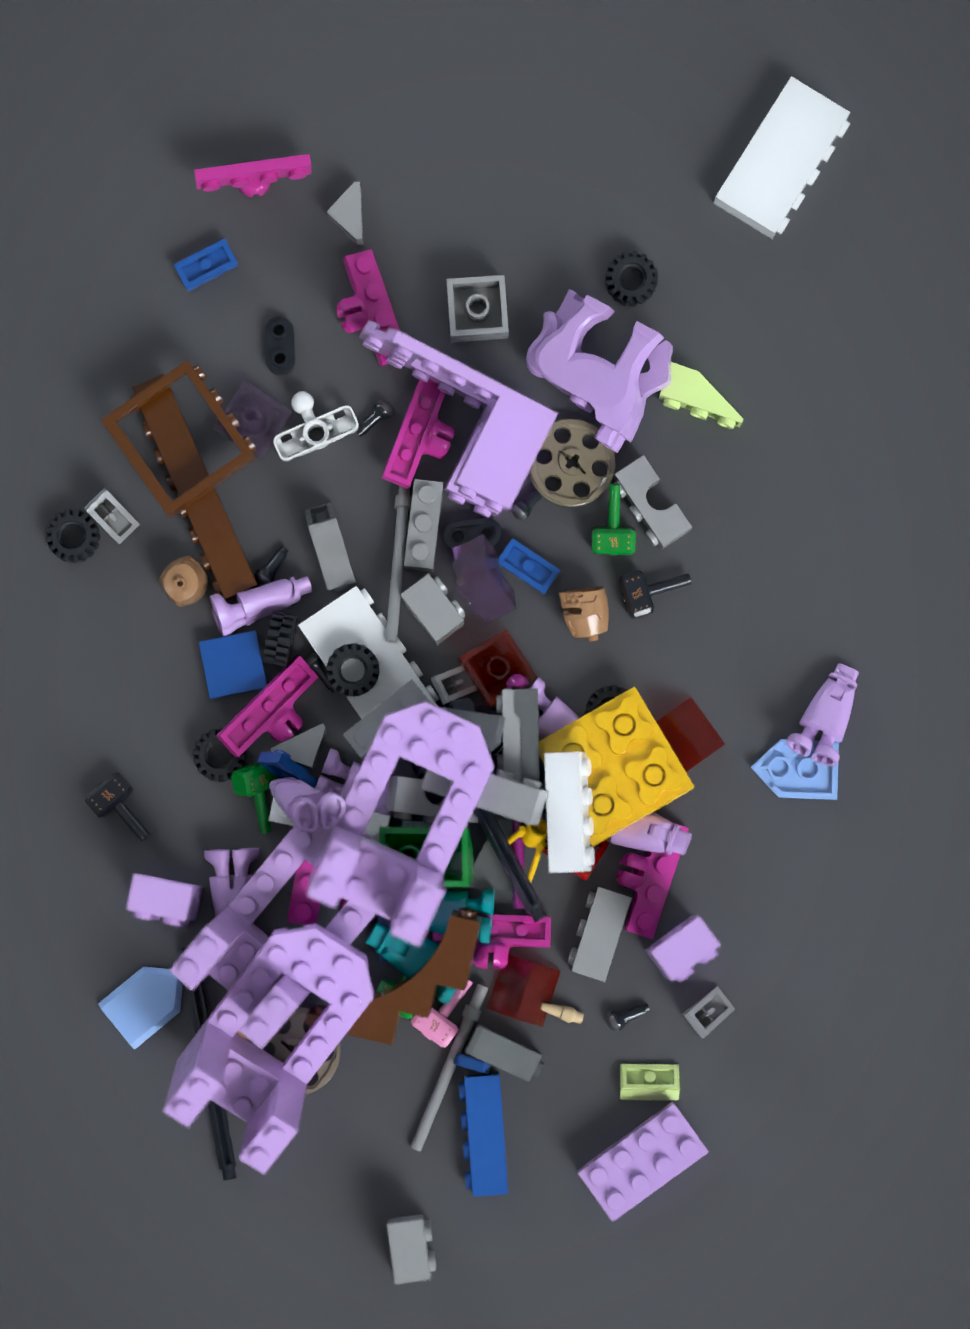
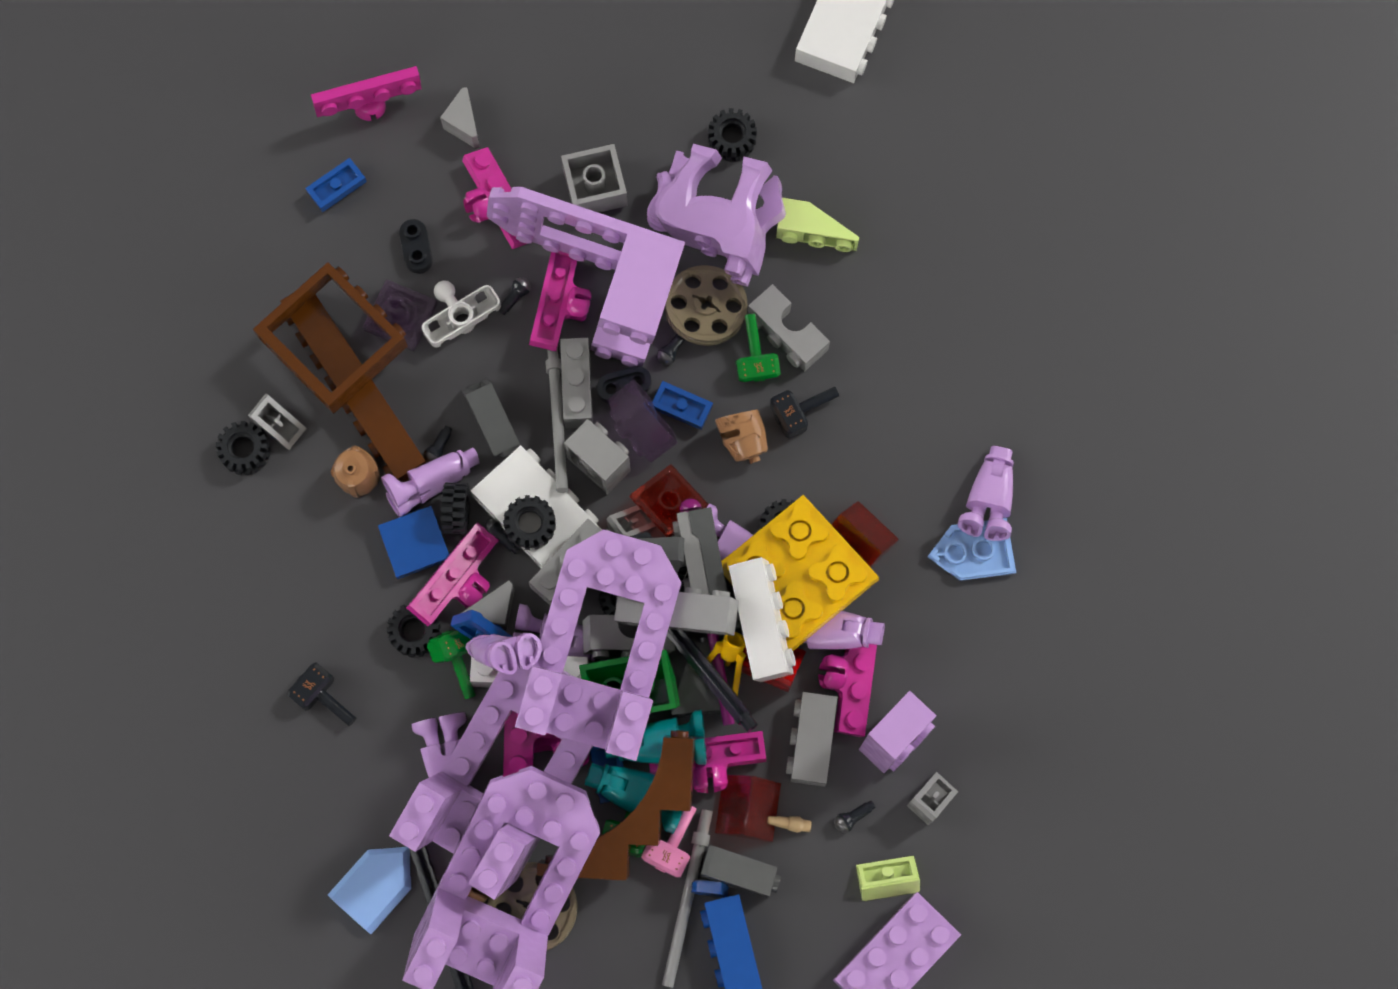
camera: 10 degrees left, 10 degrees down
lavender brick [126,874,204,926] -> none

